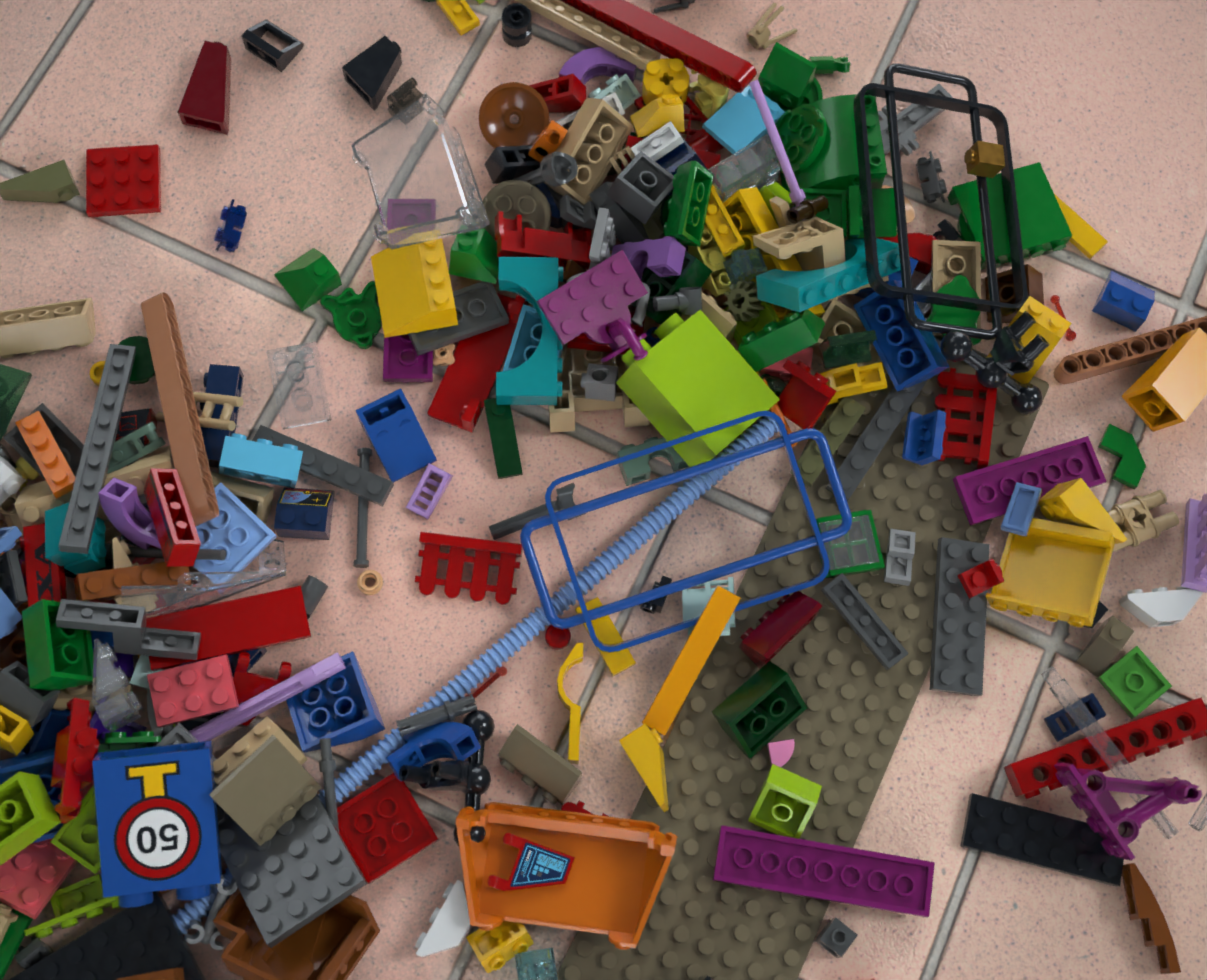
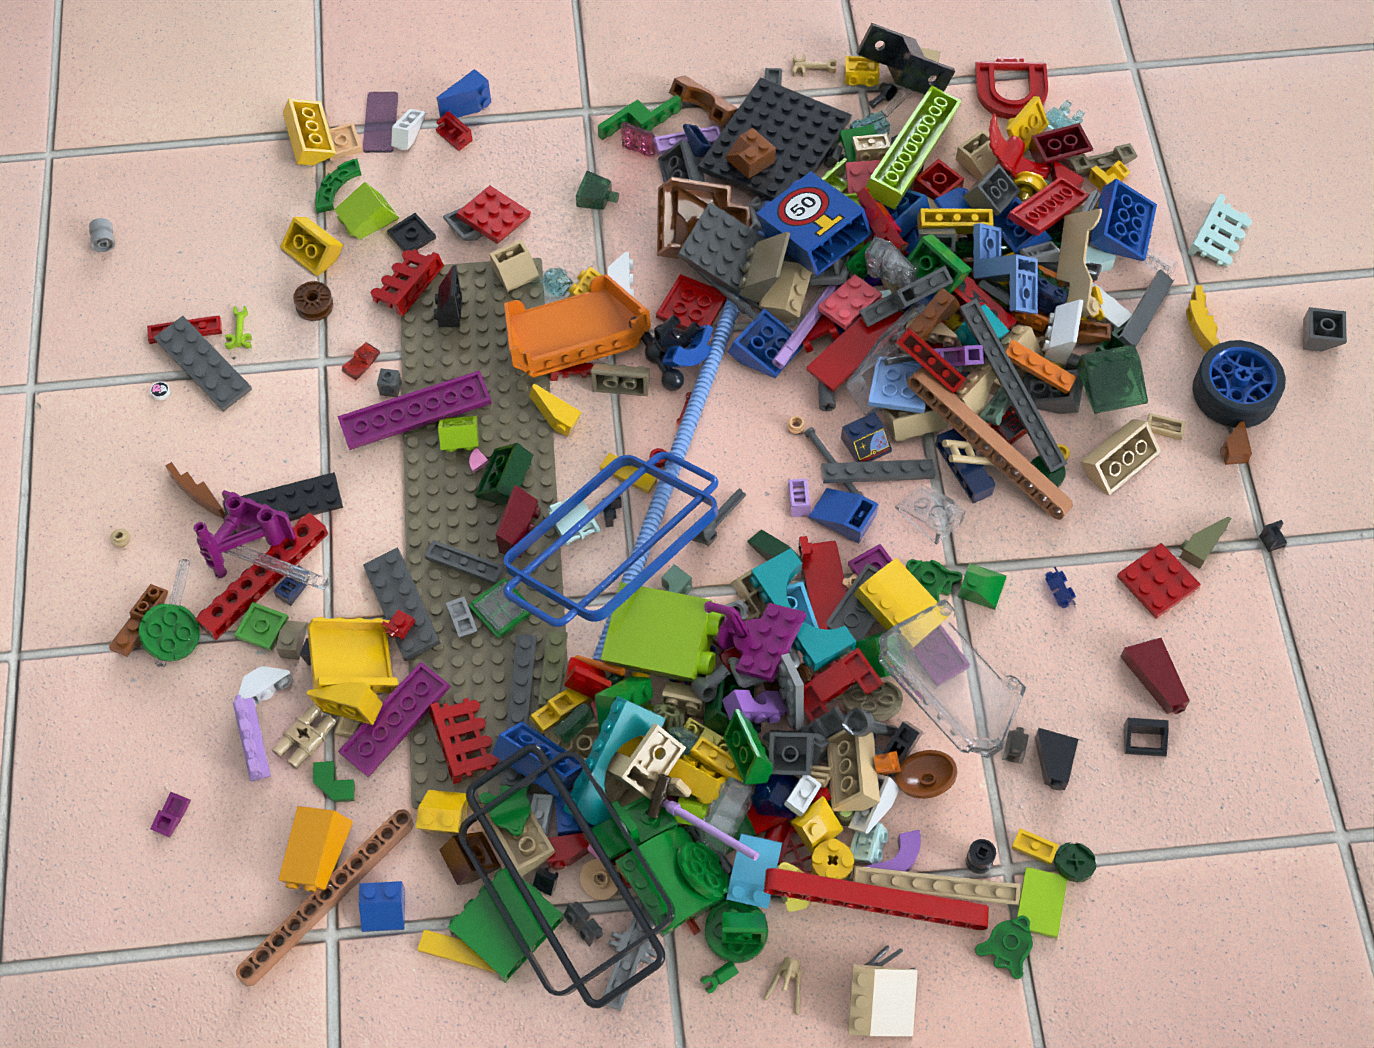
camera: 155 degrees right, 10 degrees down
medium azure slope [219,433,303,488] -> none
dark grey pin [396,694,477,737] -> none
red fence [415,532,523,605] -> none
flag [487,833,575,891] -> none
red slope [528,74,586,113] -> none
yellow piece [557,643,583,764] -> none
light orange tile [642,585,741,736] -> none
blue bracket [902,410,946,465] -> none
black connector [940,311,1049,415] -> none
pearl gold brick [964,141,1005,178] -> none
medium blue tile [1001,482,1042,537] -> none
clear red hinge [1050,295,1076,341] -> none

